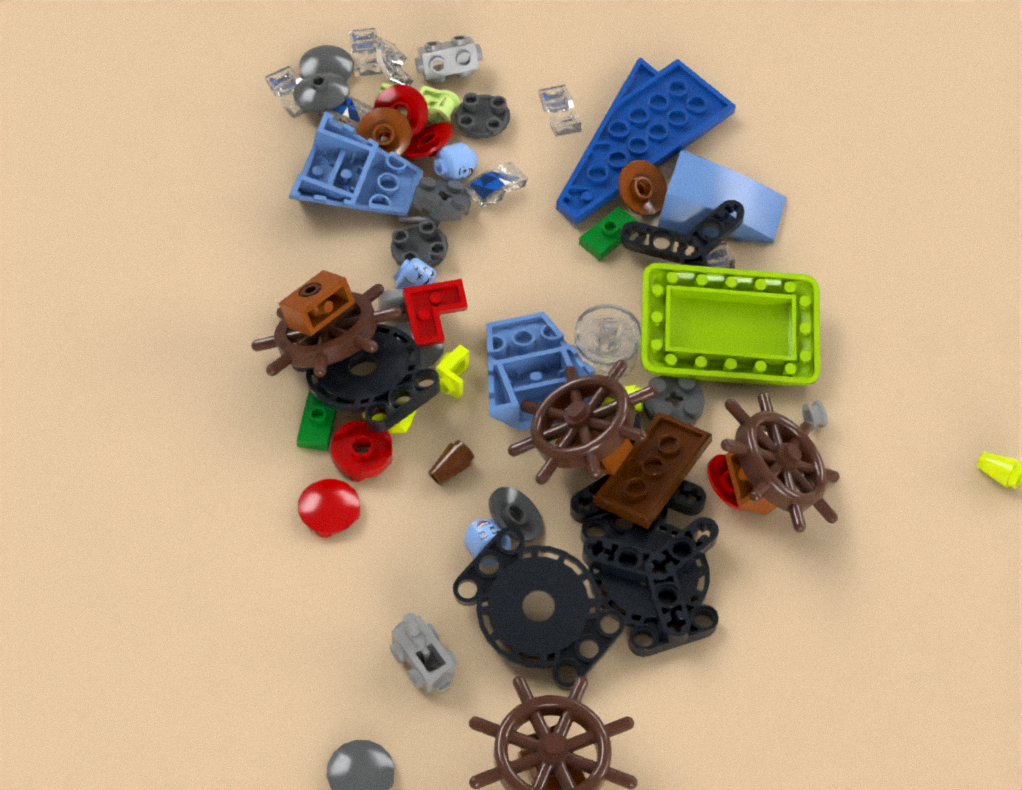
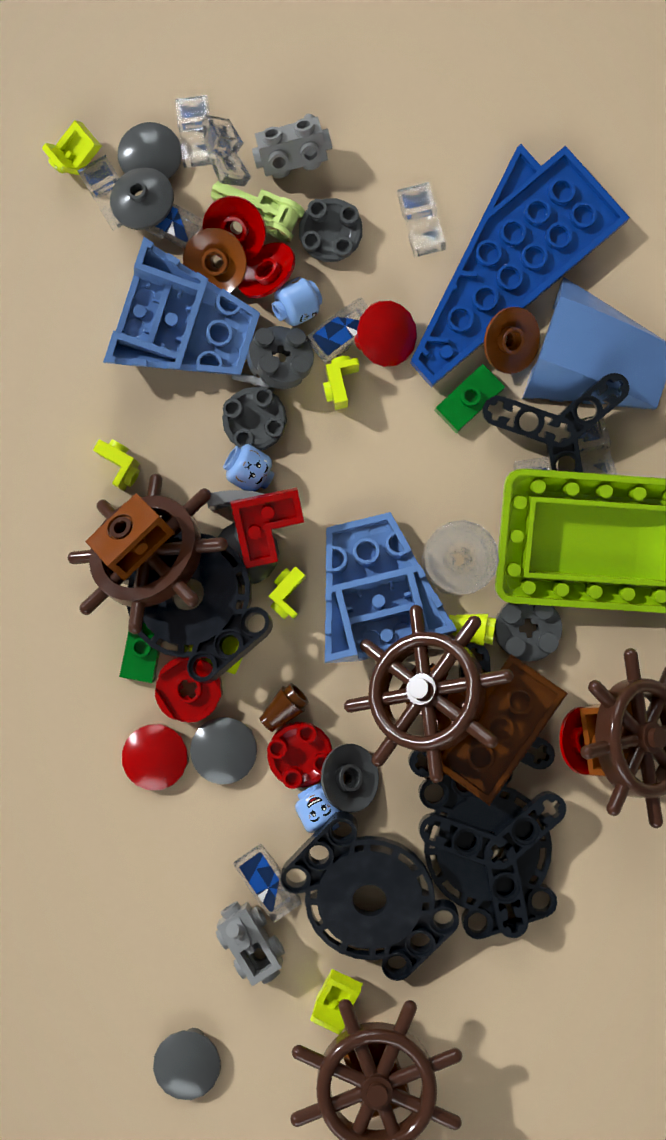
camera: 10 degrees right, 30 degrees up
none -> neon yellow bracket [42,120,102,175]
none -> neon yellow bracket [93,439,140,491]
none -> dark grey dish [190,717,257,784]
none -> slope [233,843,302,923]
none -> red dish [267,721,333,789]
none -> neon yellow bracket [310,969,363,1035]
none -> neon yellow bracket [323,356,360,410]
none -> red dish [354,300,417,367]

